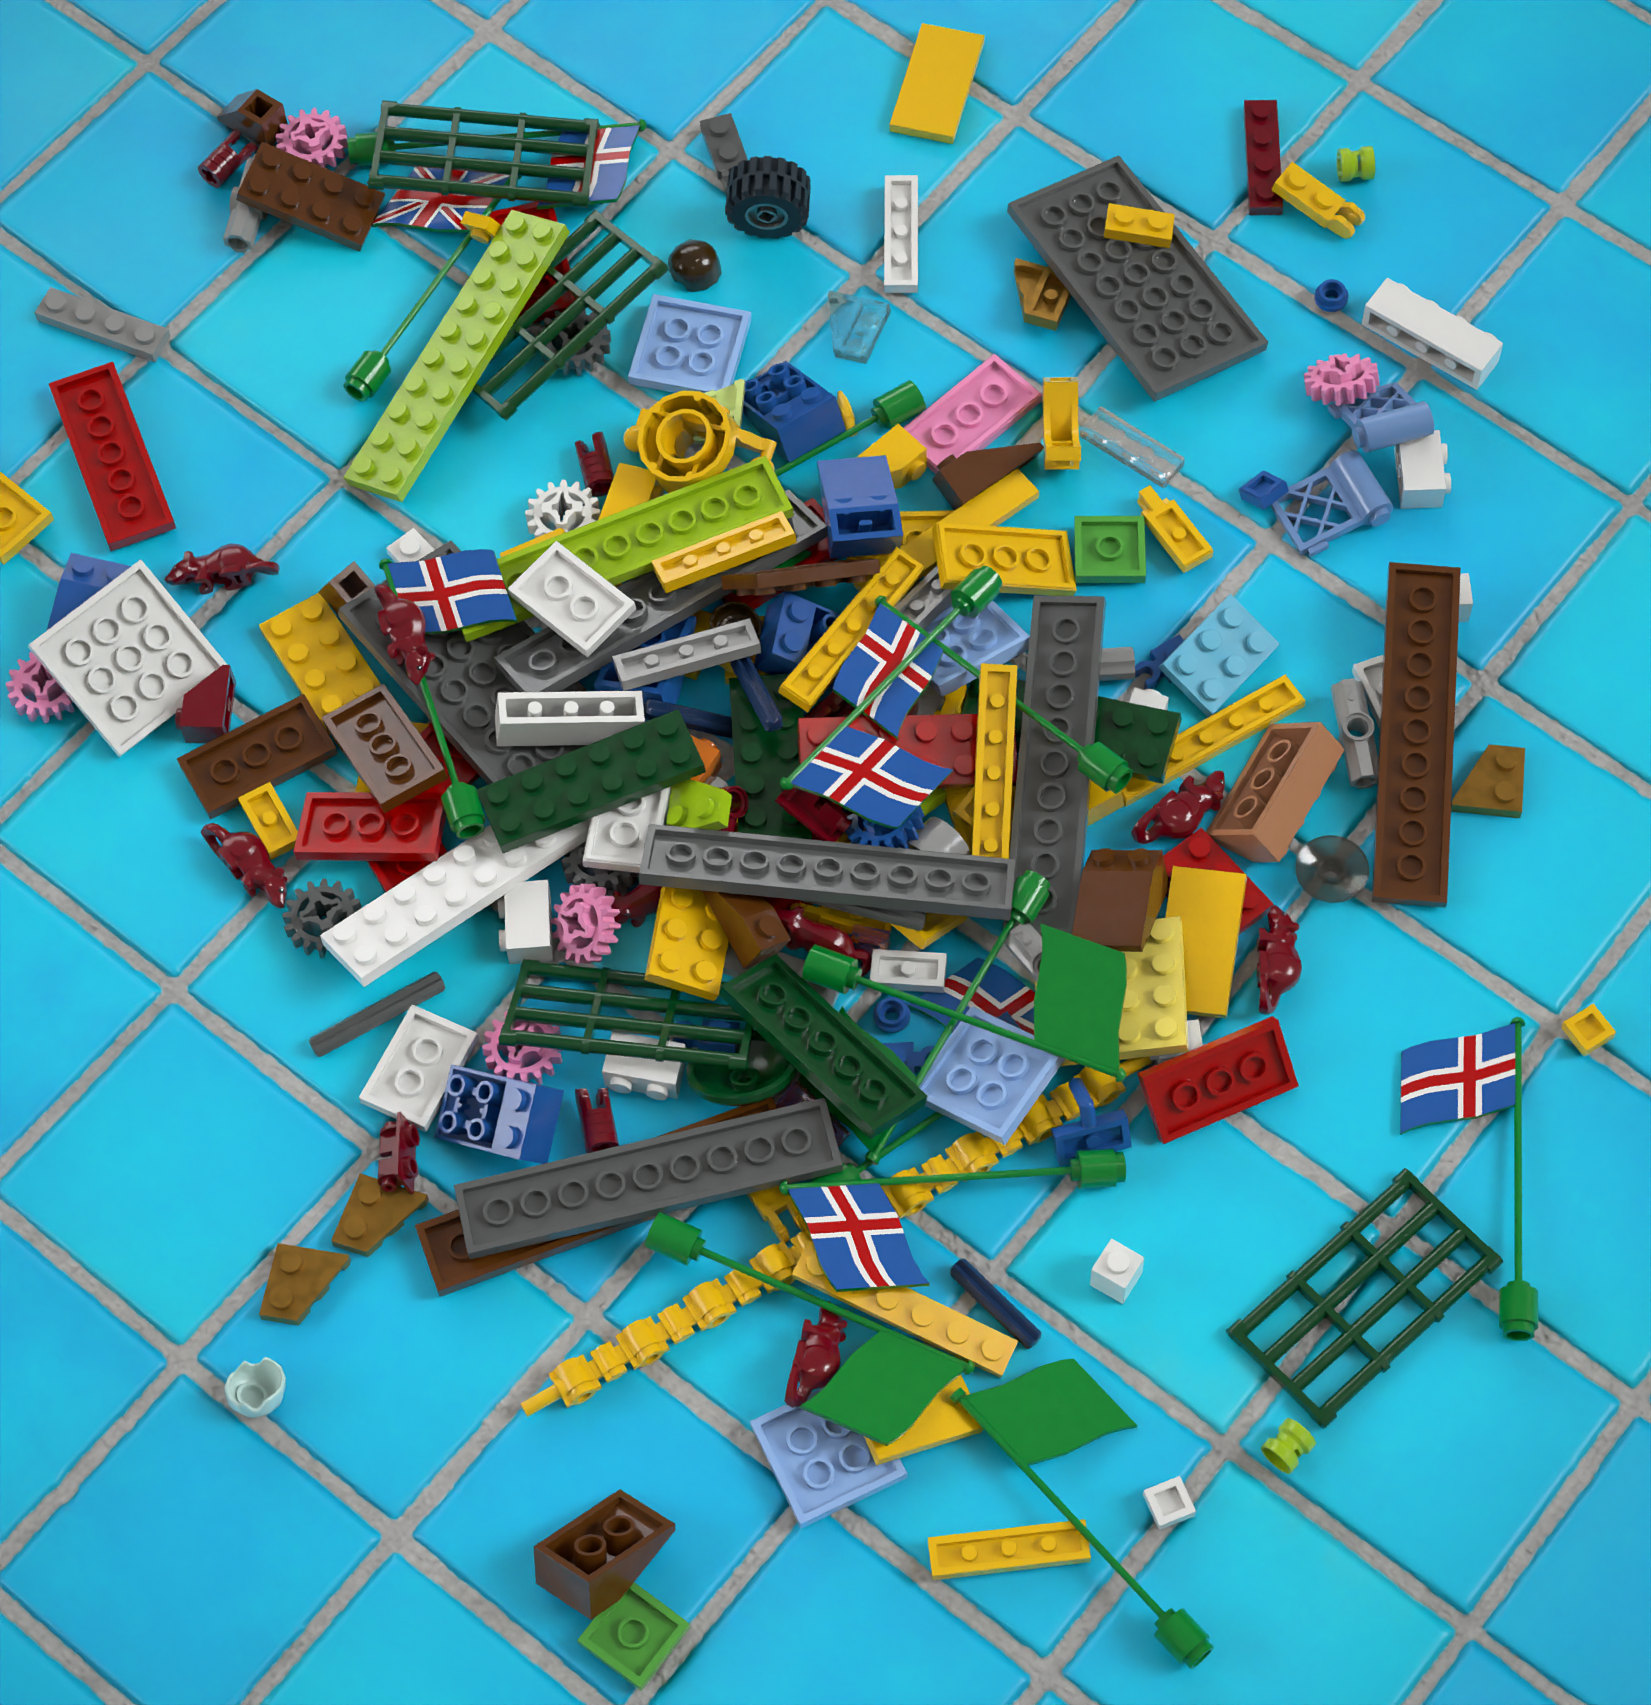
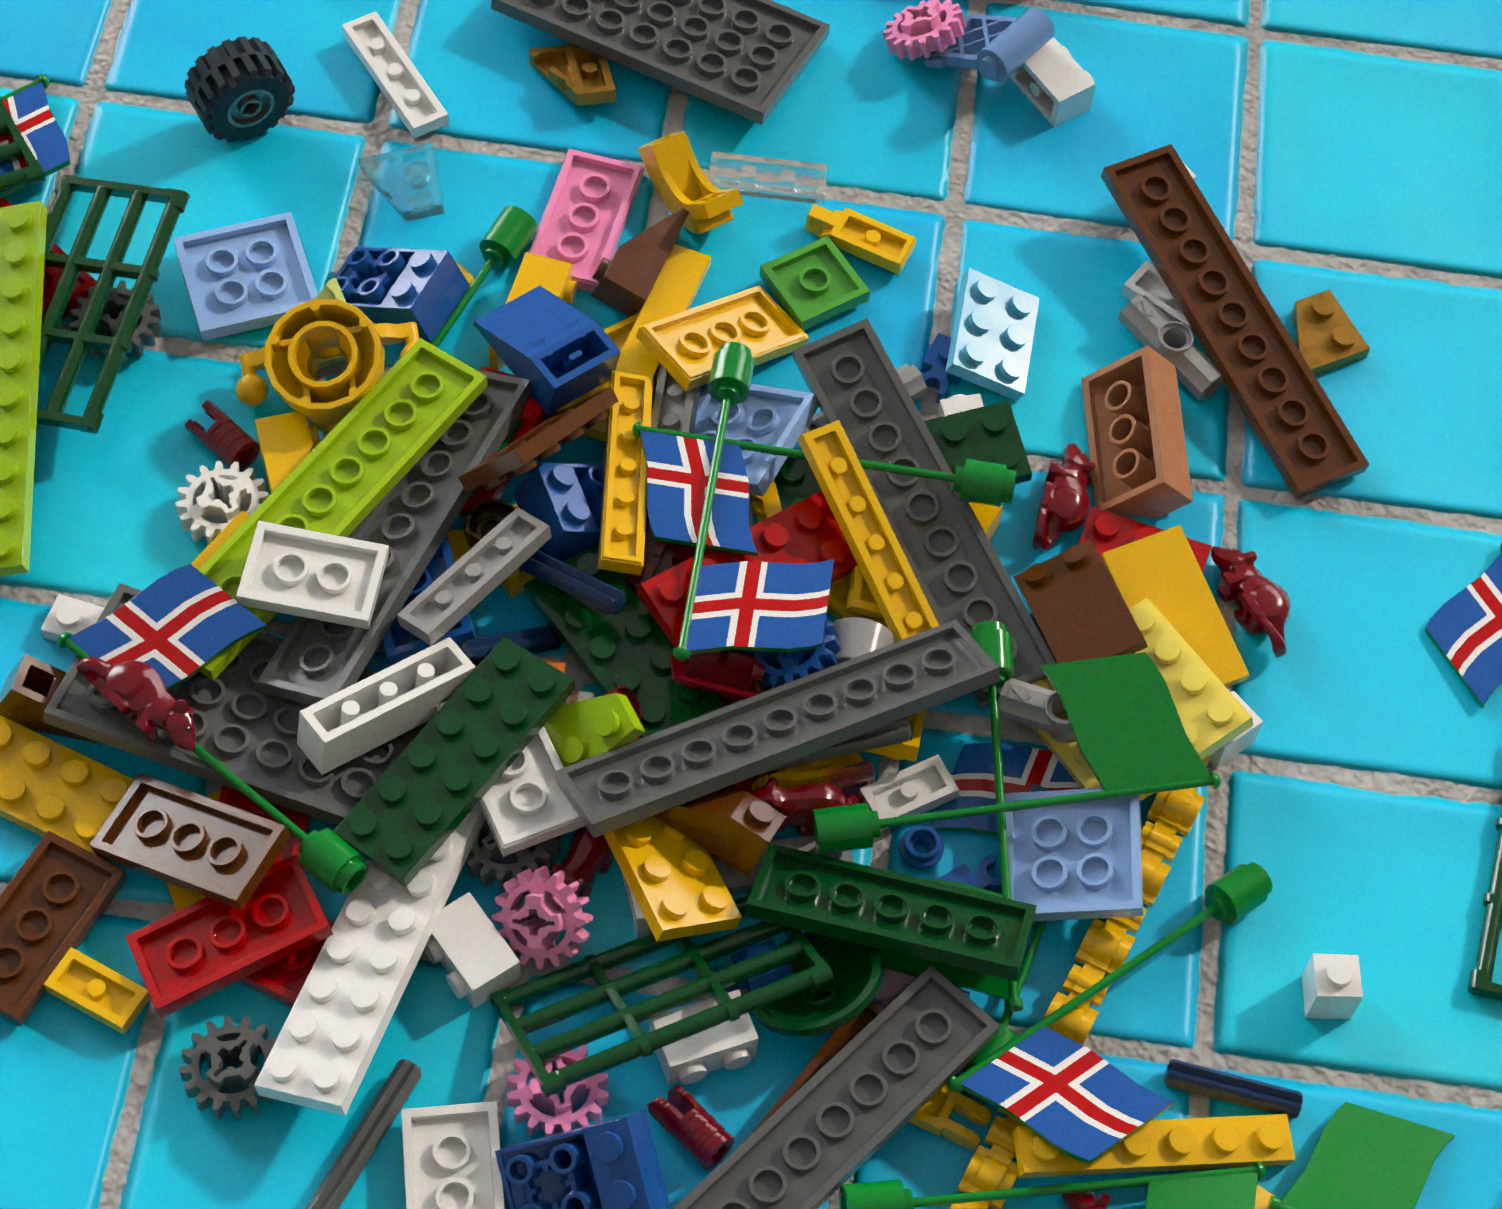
camera: 40 degrees left, 5 degrees down
dark red animal [200,823,288,909] -> none
yellow plate [651,511,797,593] -> none
dark brown hair [668,239,722,292] -> none
dark grey hinge [700,113,748,193] -> none
blue plate [1051,1078,1132,1167] -> none
yellow tile [1121,674,1306,807] -> none
red plate [1137,1016,1299,1144] -> none
blue tile [1238,470,1289,510] -> none
medium blue piece [1270,450,1393,557] -> none
clear smoke dish [1295,835,1369,903] -> none

